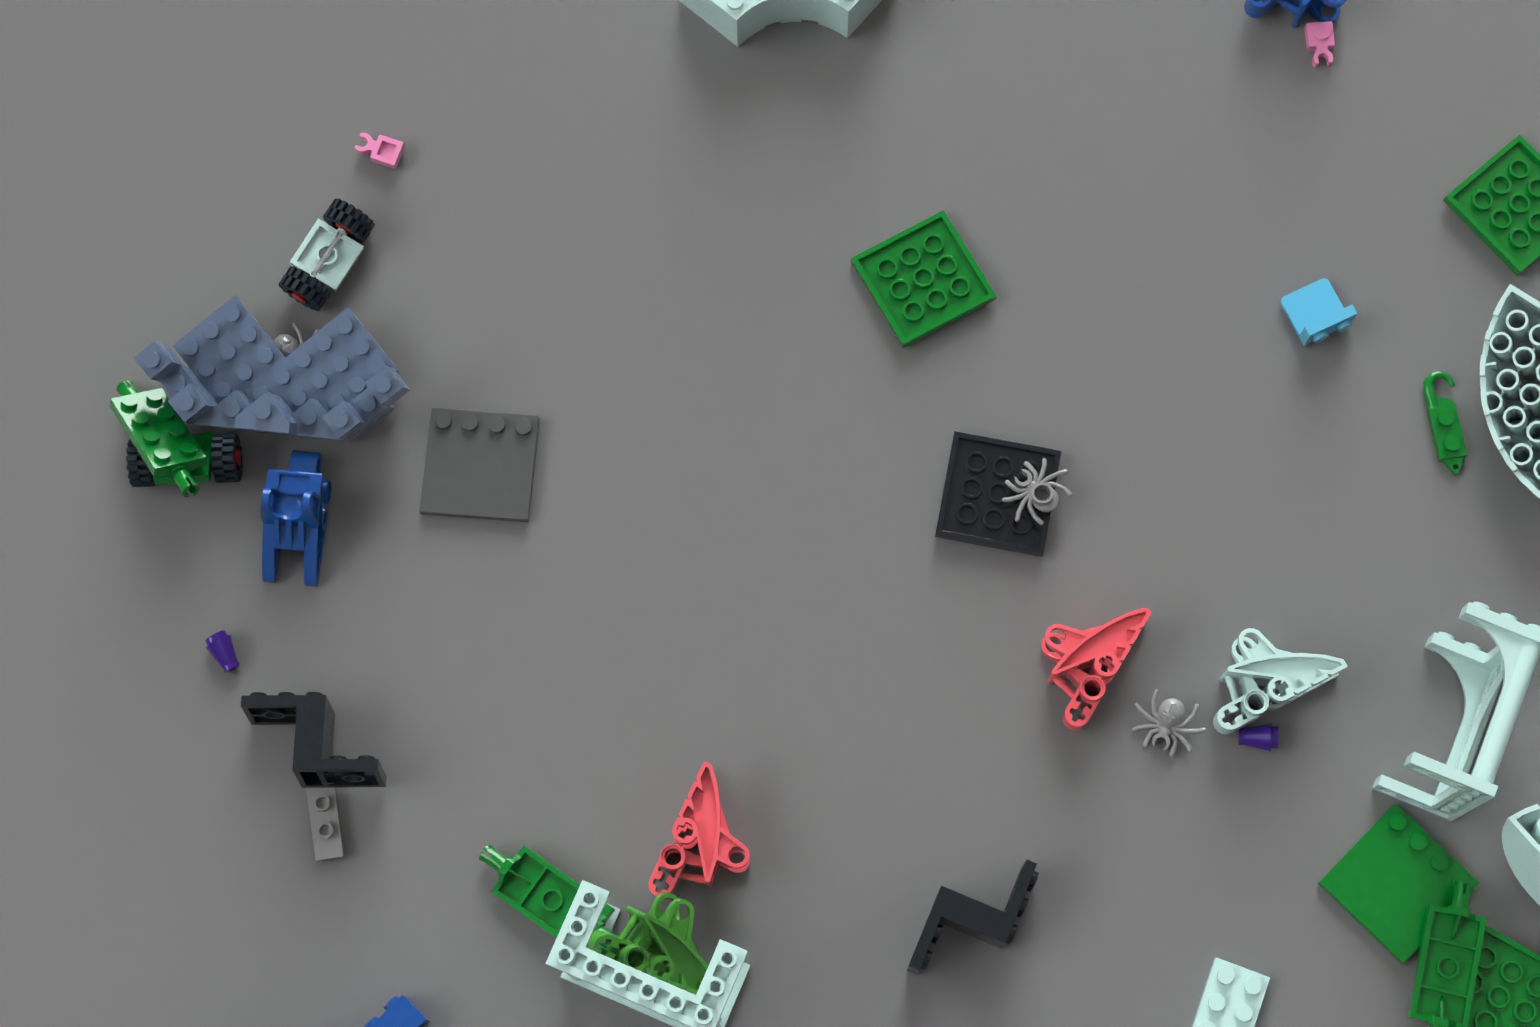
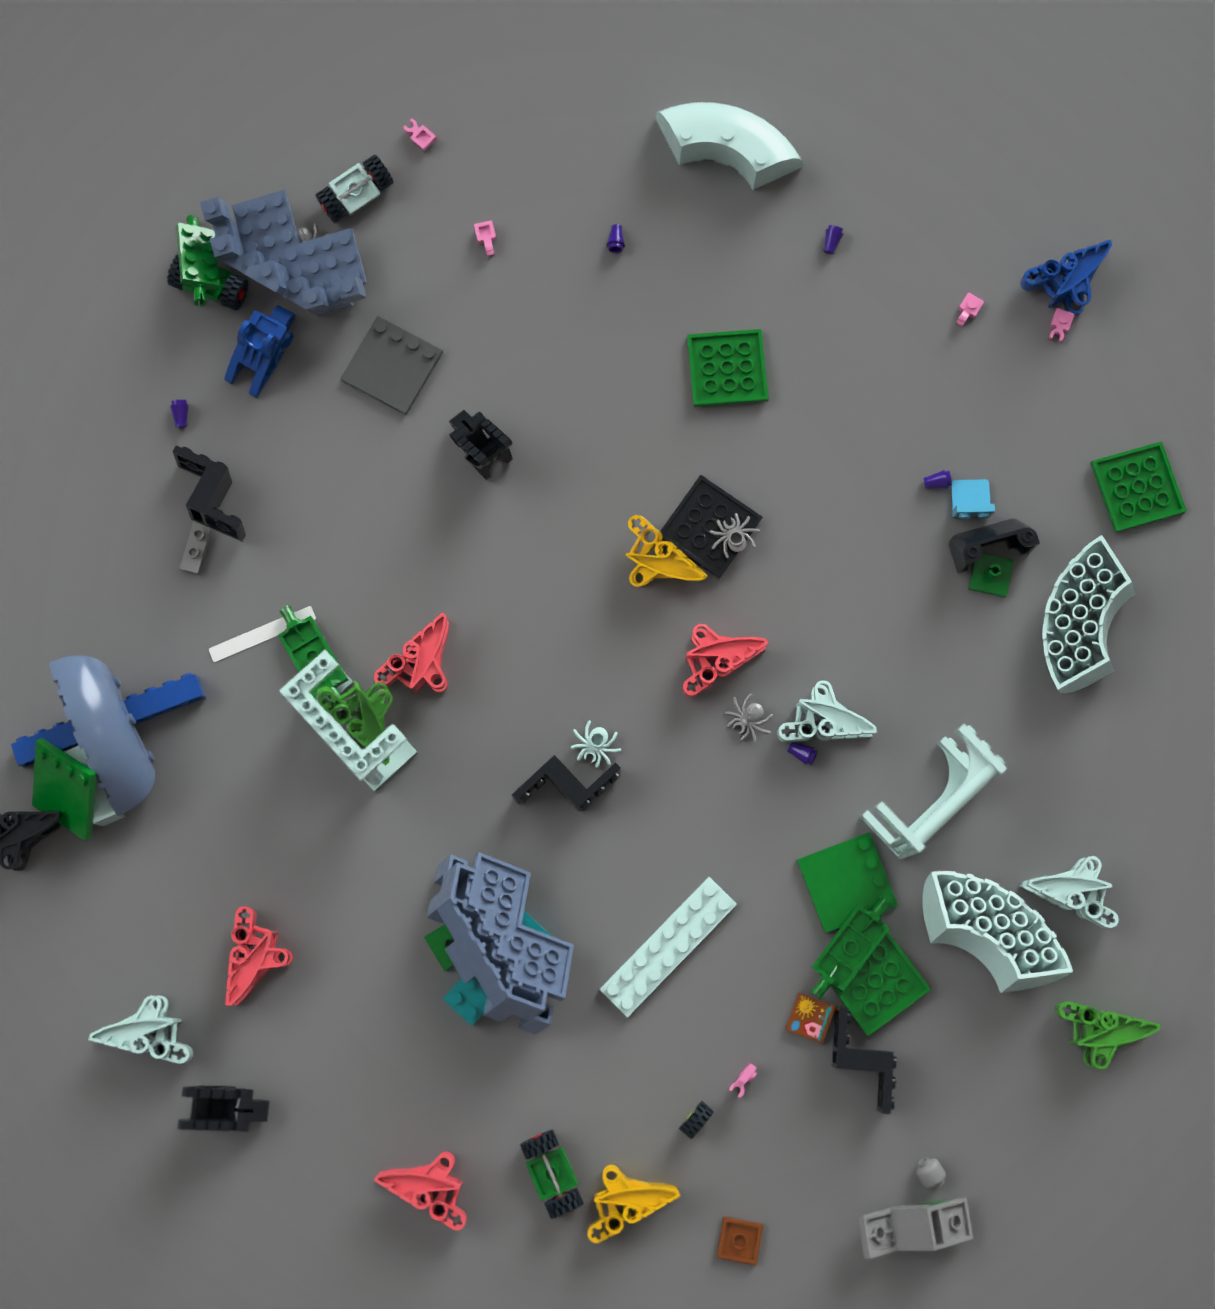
camera: 20 degrees right, 5 degrees up
green plate [1423,371,1467,476] -> none
none -> white sticker [209,606,316,662]
none -> black piece [449,410,513,480]
none -> bright pink plate [474,220,496,256]
none -> light aqua animal [570,720,621,768]
none -> dark purple cone [607,224,625,253]
none -> yellow piece [626,515,708,587]
none -> dark purple cone [823,225,843,254]
none -> dark purple cone [923,470,952,489]
none -> black windscreen [949,519,1040,573]
none -> bright pink plate [956,292,984,326]
none -> green tile [968,553,1014,598]

